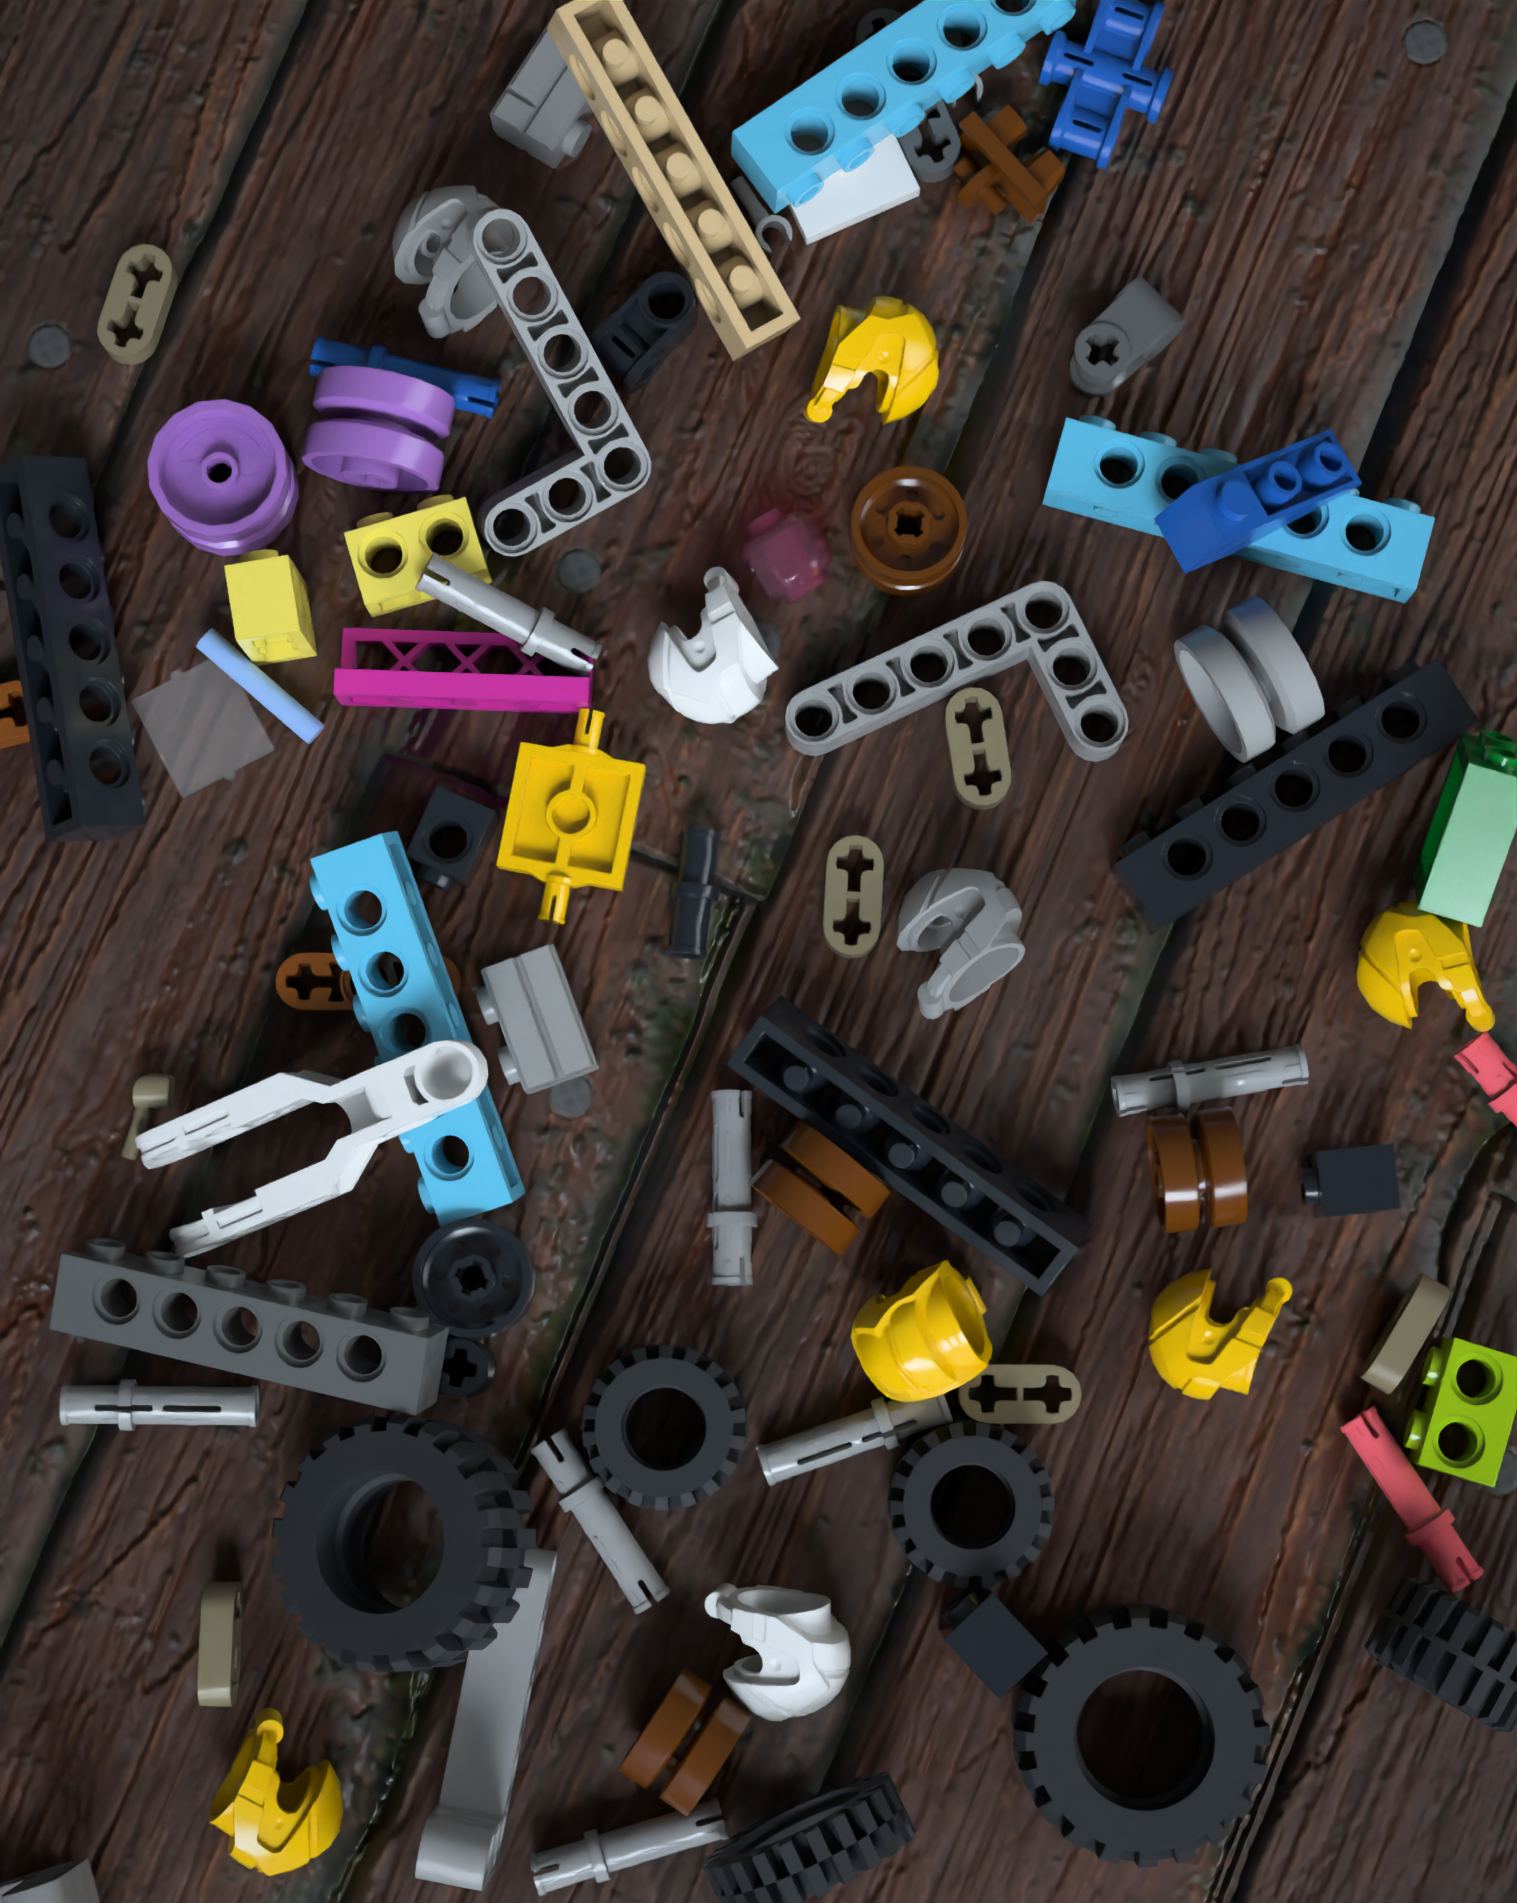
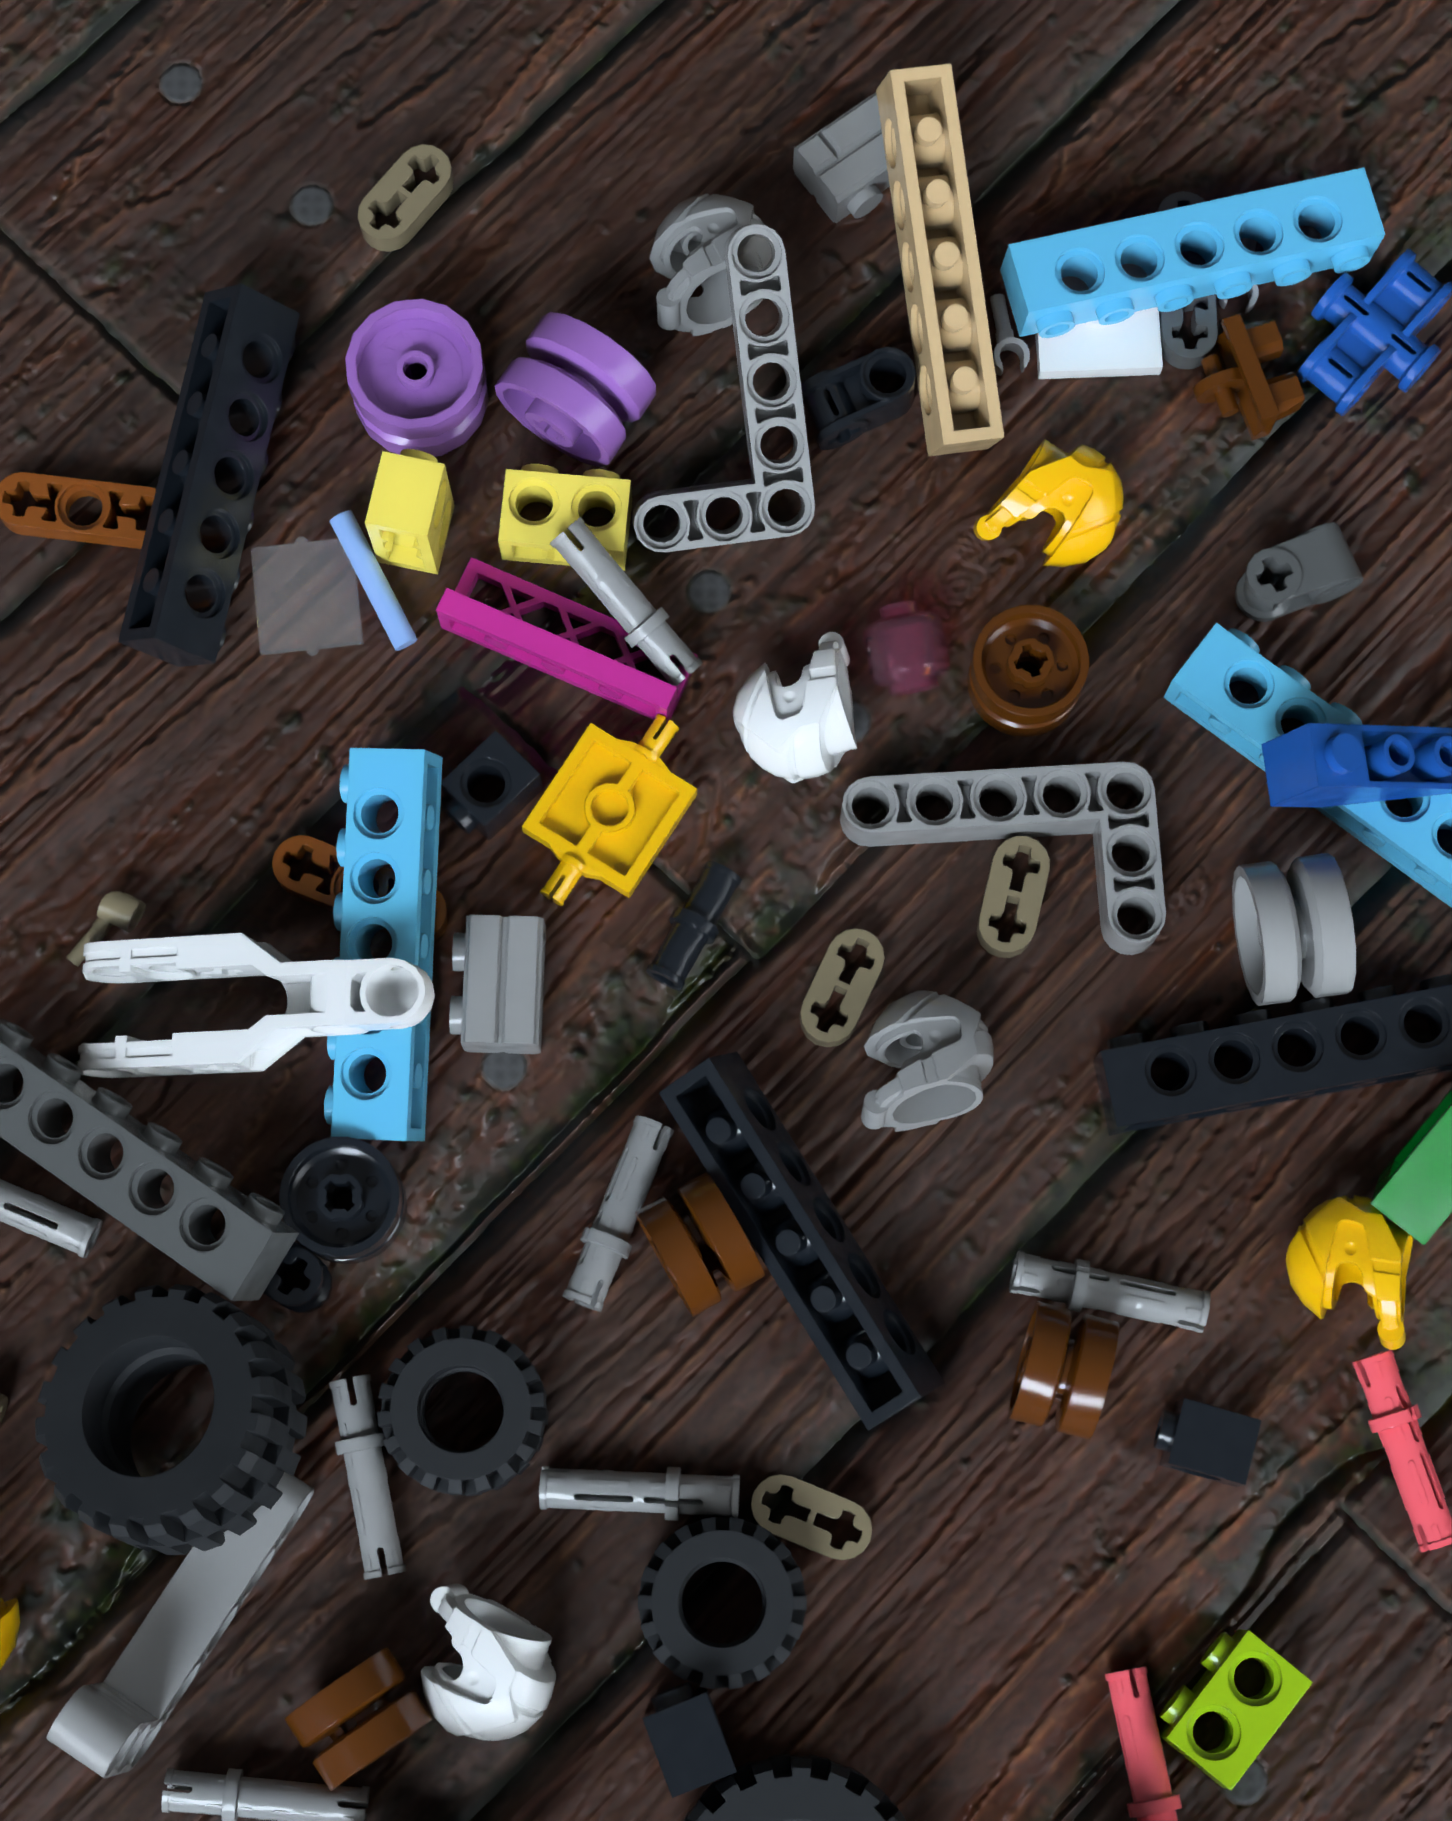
camera: 15 degrees right, 5 degrees down
blue pin [309,336,502,419] -> none
yellow helmet [851,1260,992,1402] -> none
yellow helmet [1148,1268,1293,1400] -> none
dark tan beam [1360,1272,1451,1395] -> none

